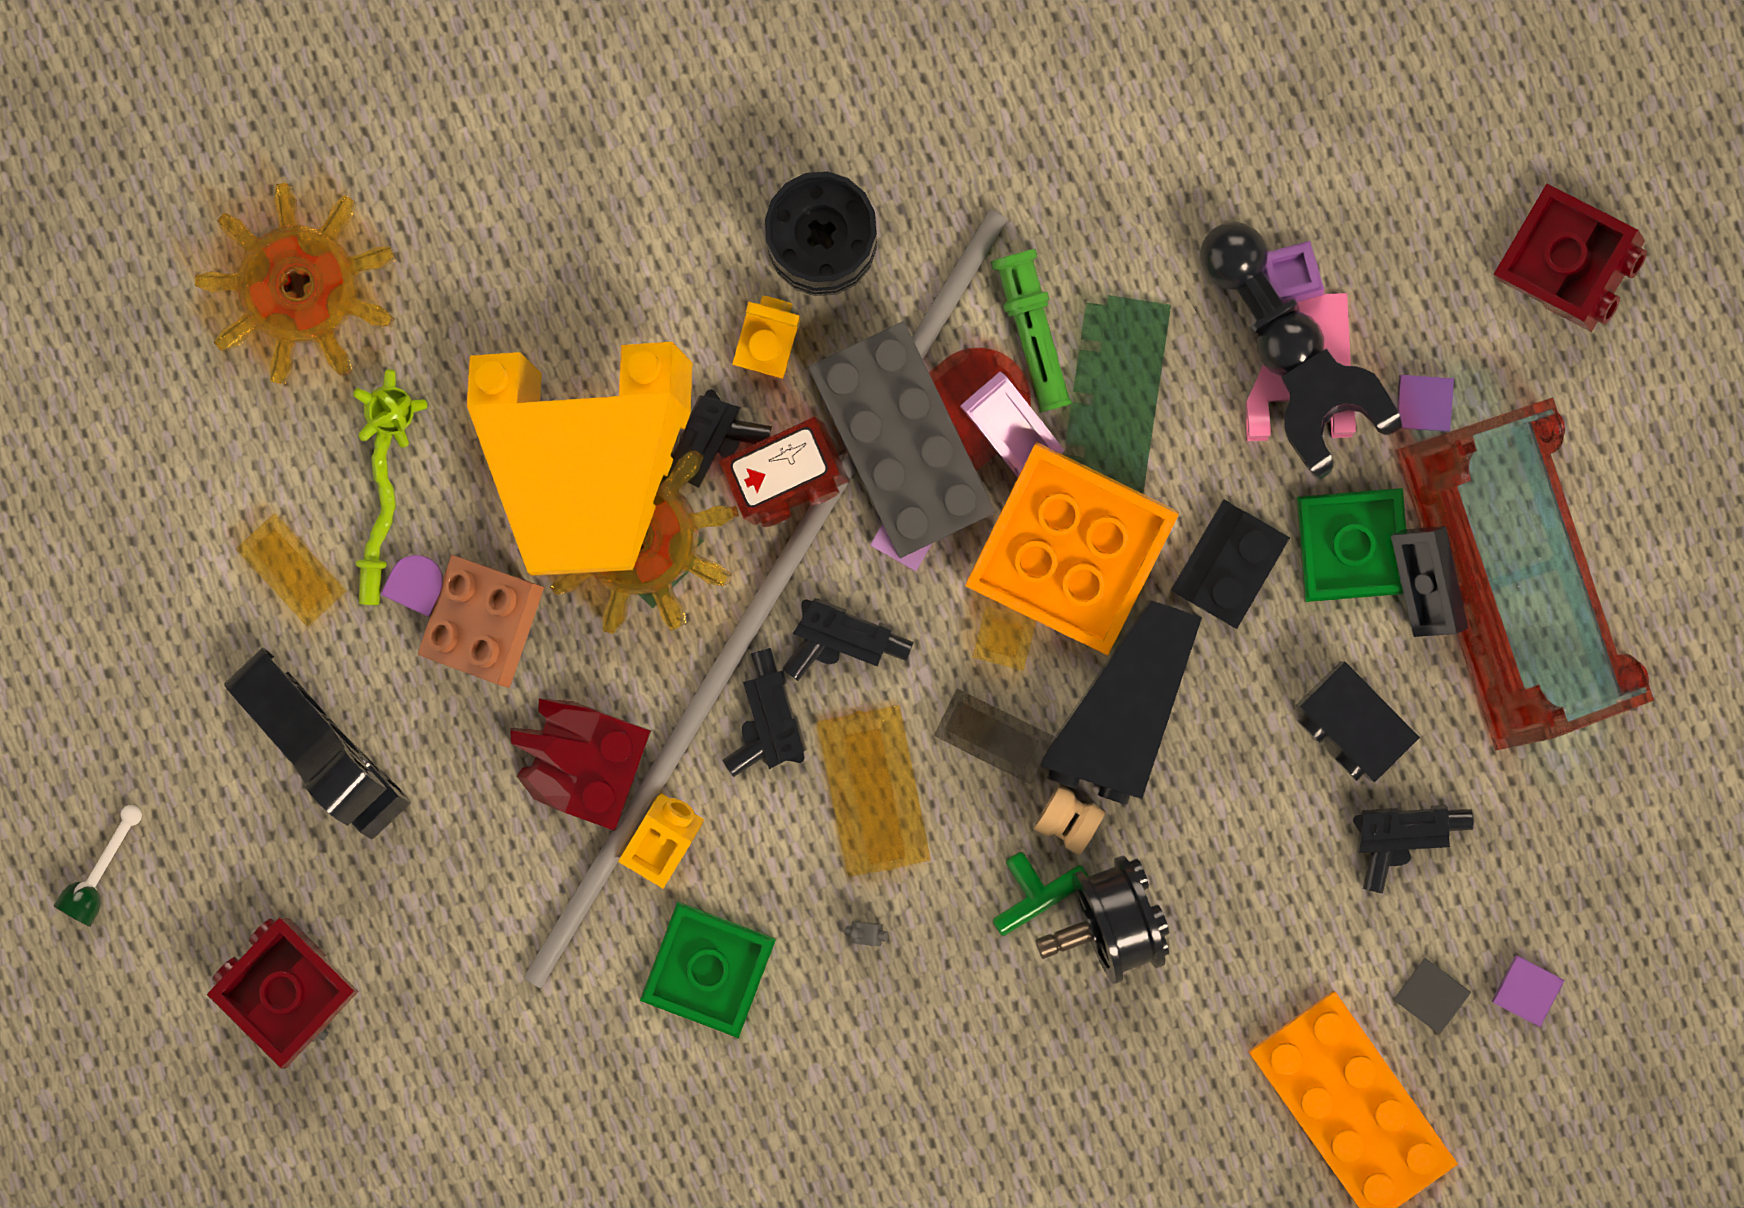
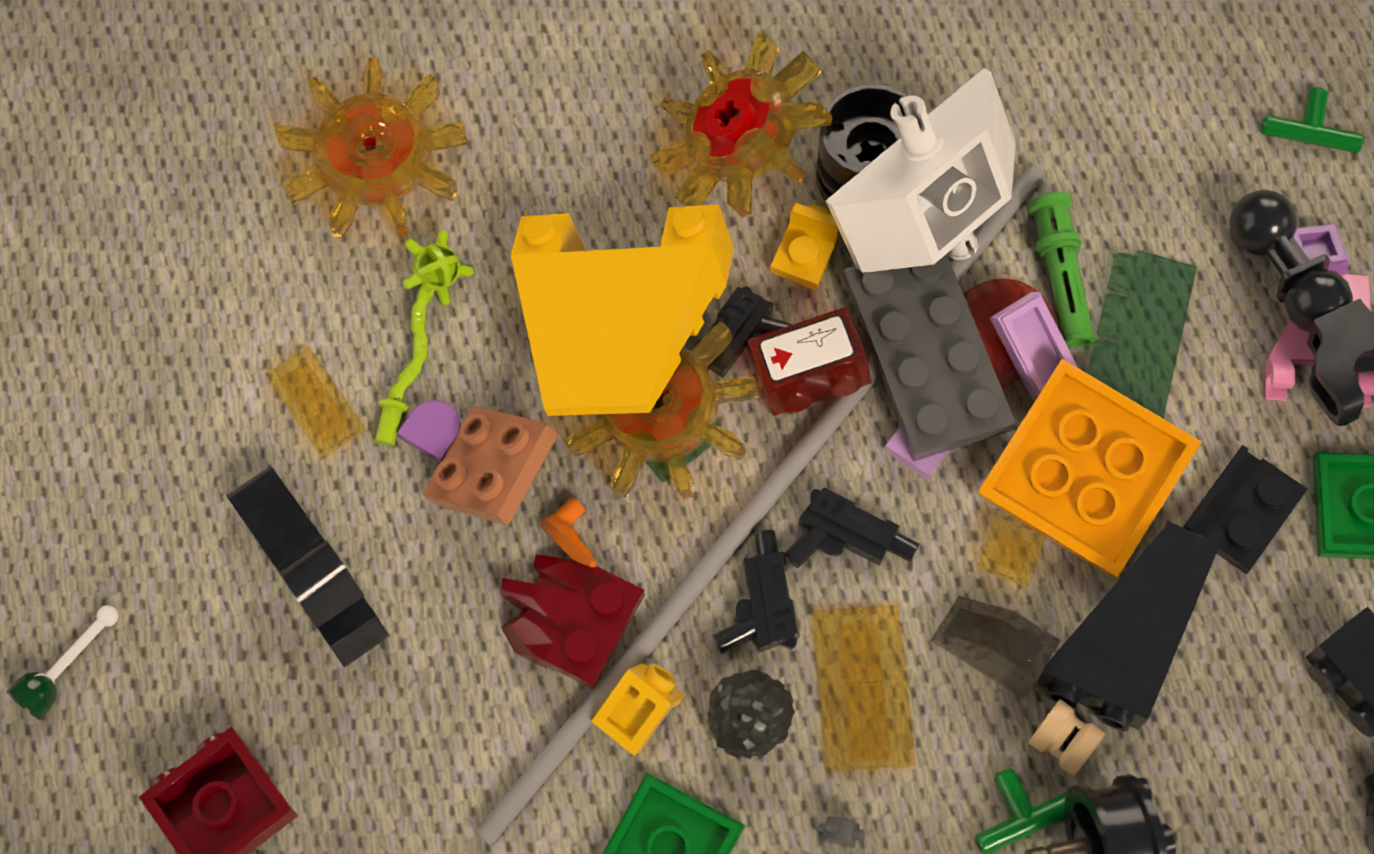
camera: 10 degrees right, 20 degrees down
none -> orange bar [541,496,596,567]
none -> clear yellow gear [650,33,832,217]
none -> pearl dark grey piece [707,669,795,760]
none -> white slope [826,68,1016,273]
none -> green piece [1260,87,1364,153]

